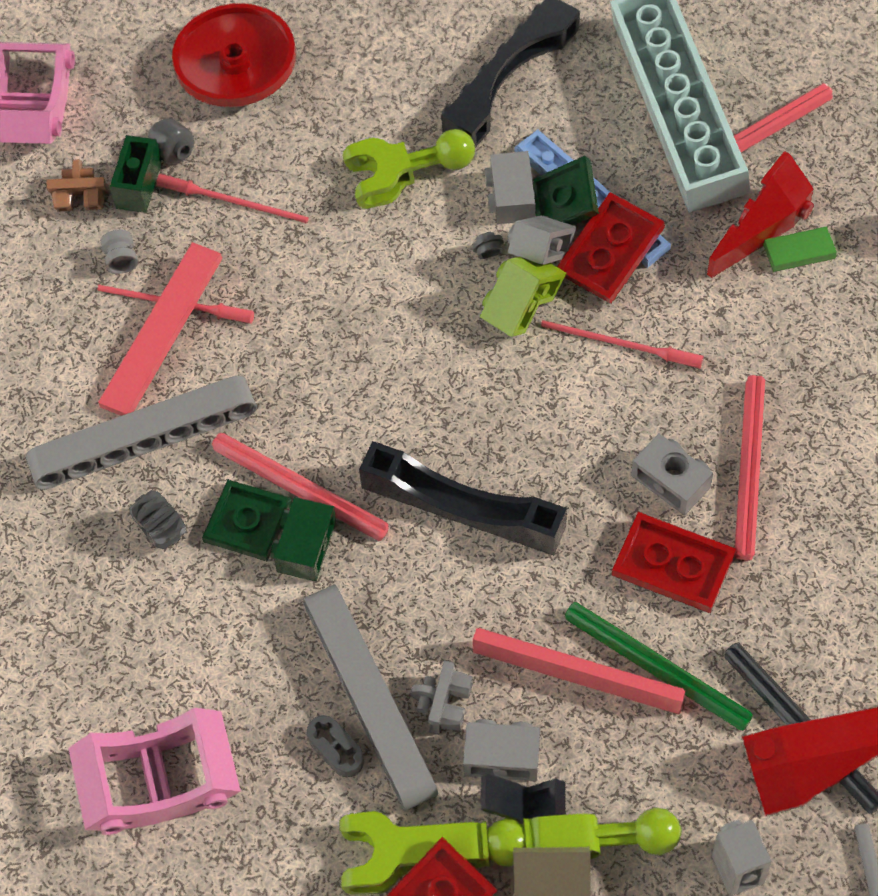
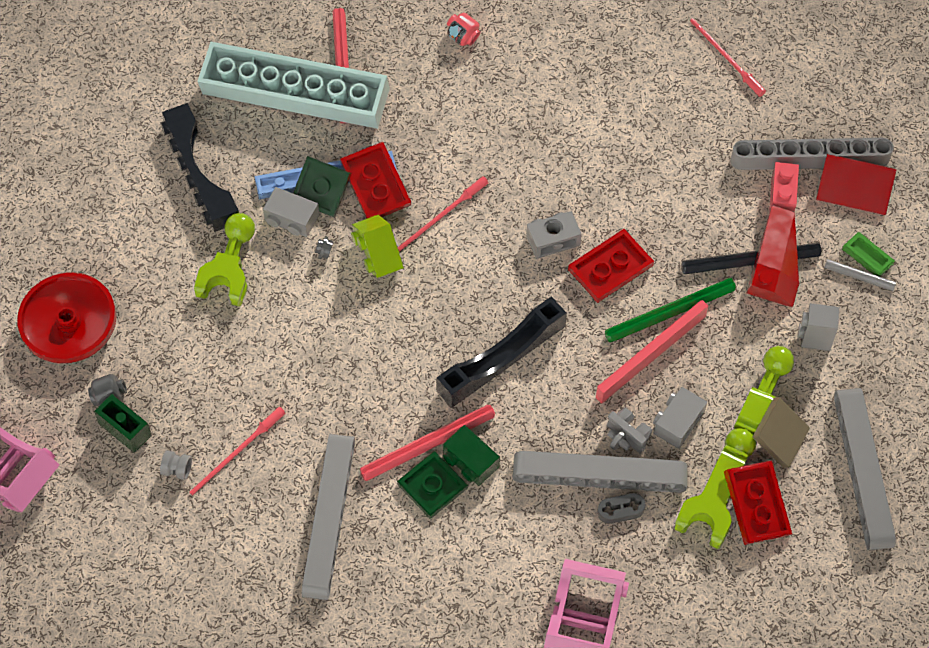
camera: 65 degrees left, 0 degrees up
nougat hips [47,159,109,212] -> none
coral tile [98,242,222,416] -> none
dark grey gear [129,490,187,549] -> none
coral piece [156,174,309,223] -> none
black bracket [481,773,566,824] -> none
light grey brick [508,215,576,265] -> none
red wedge [707,151,814,278] -> none
coral axle [735,375,765,561] -> none
bright green tile [764,226,837,272] -> none

